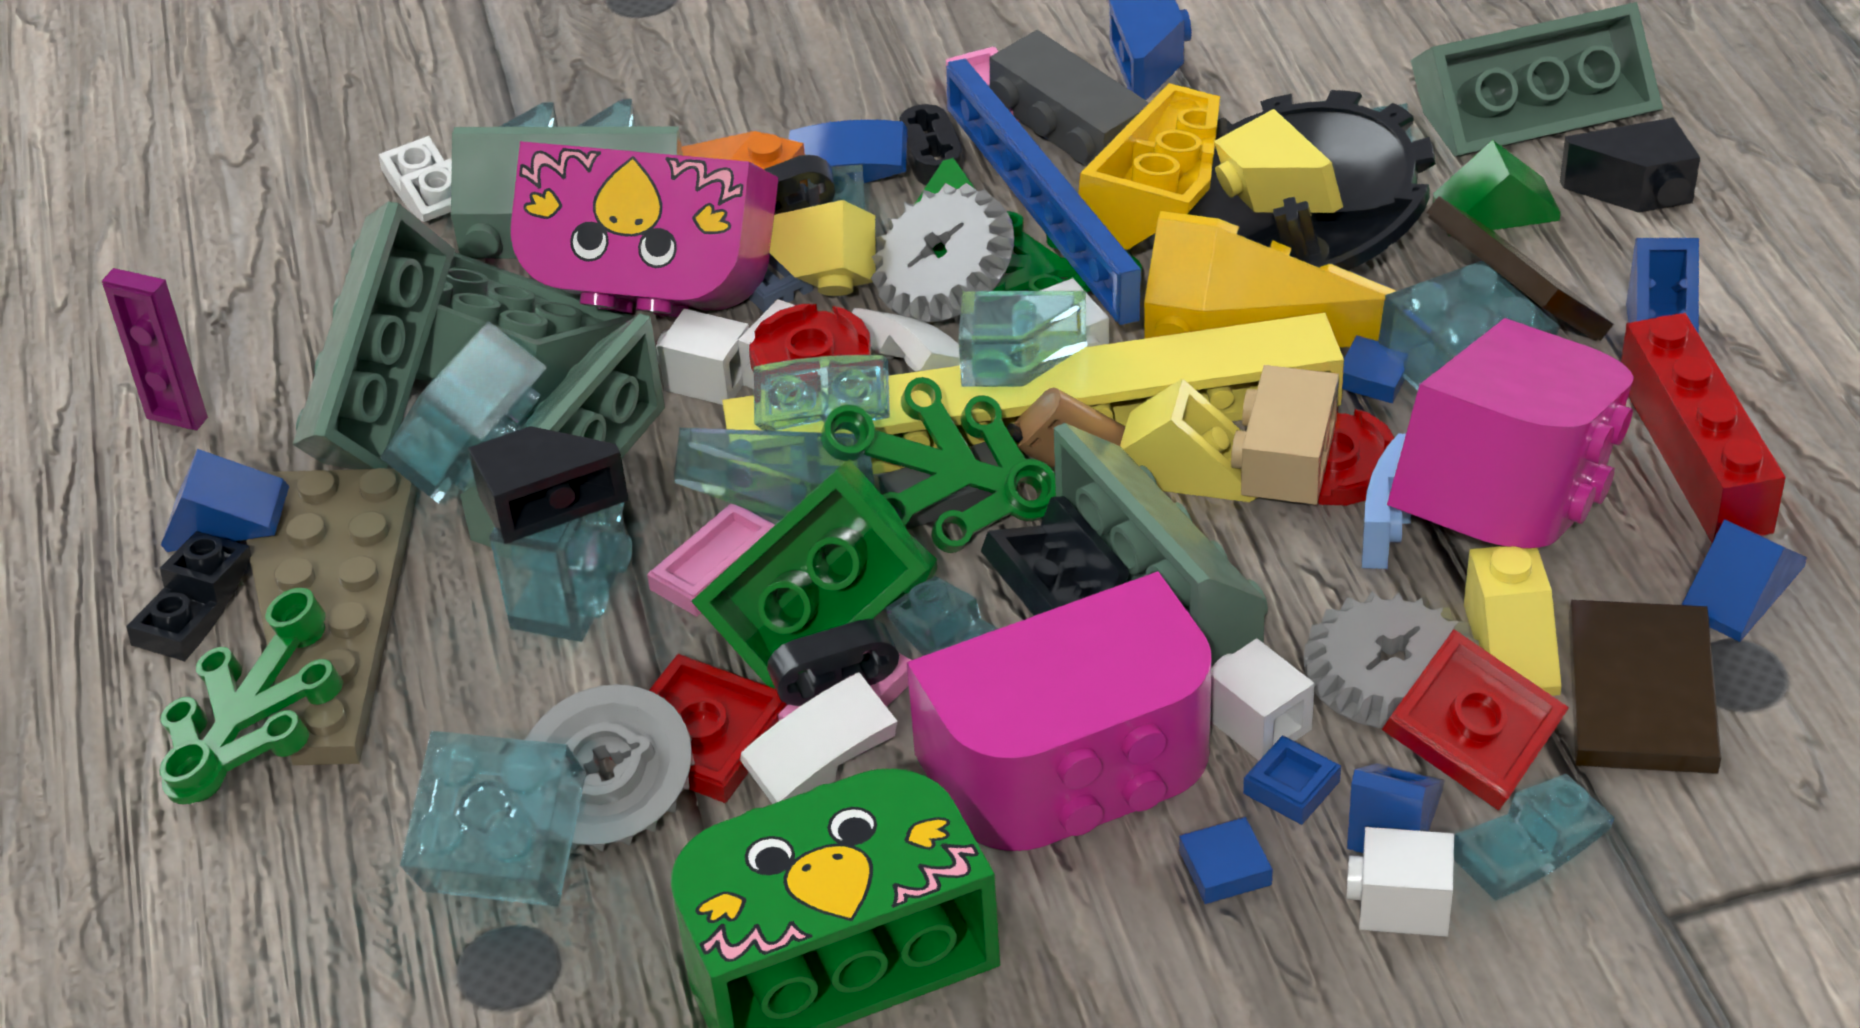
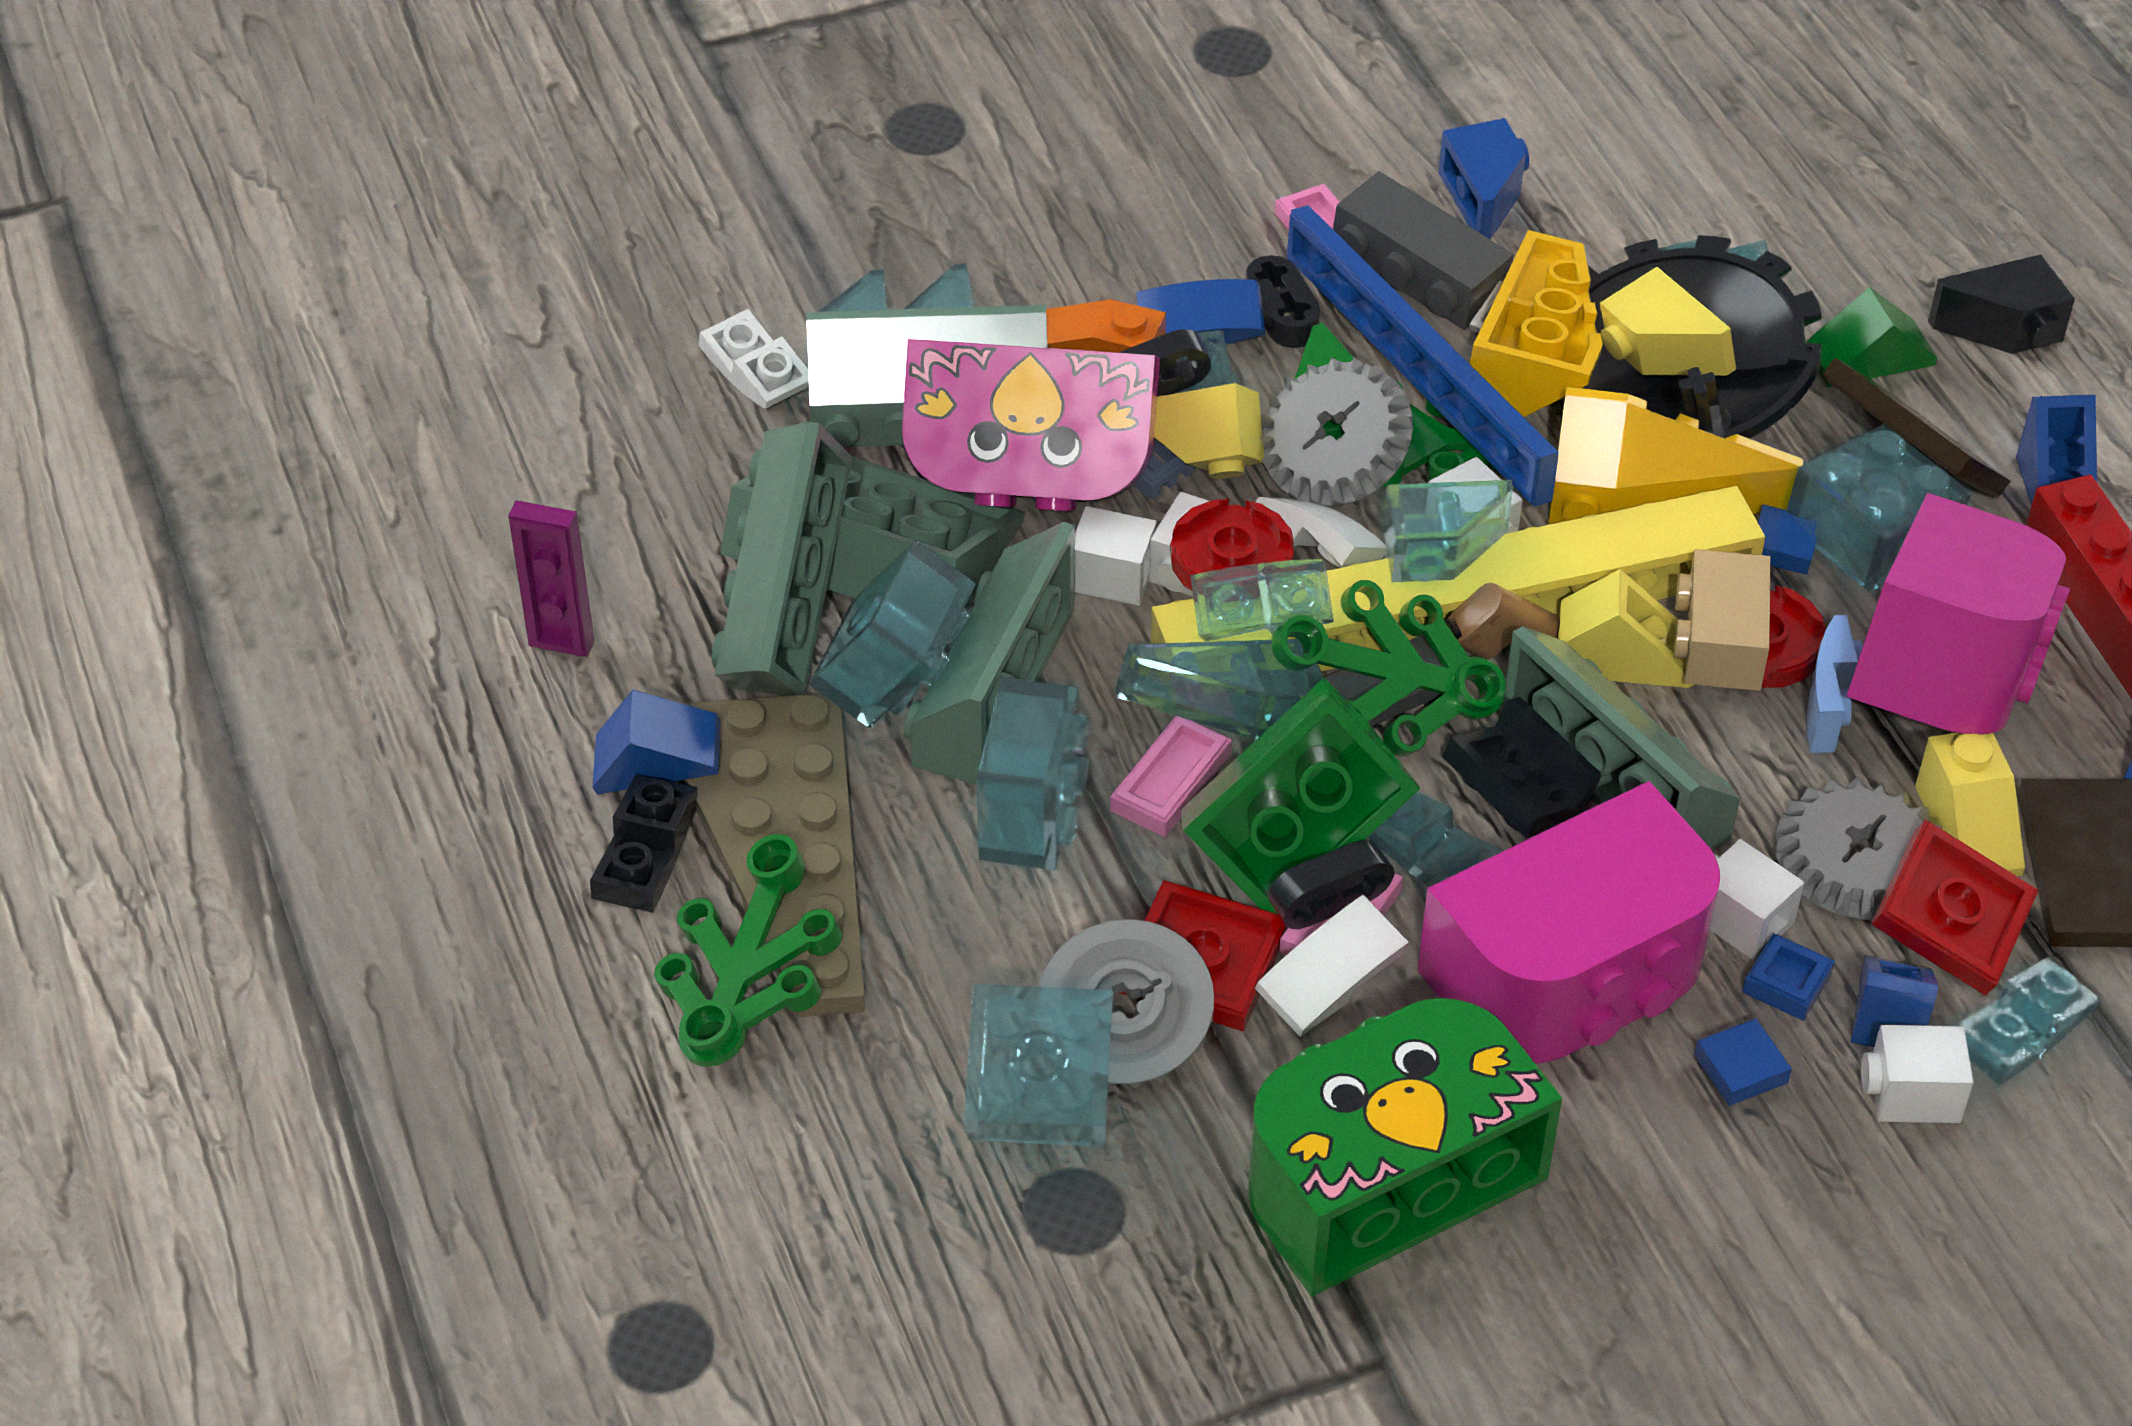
camera: 10 degrees left, 5 degrees up
black slope [468,426,629,545] -> none
sand green slope [1410,2,1663,157] -> none

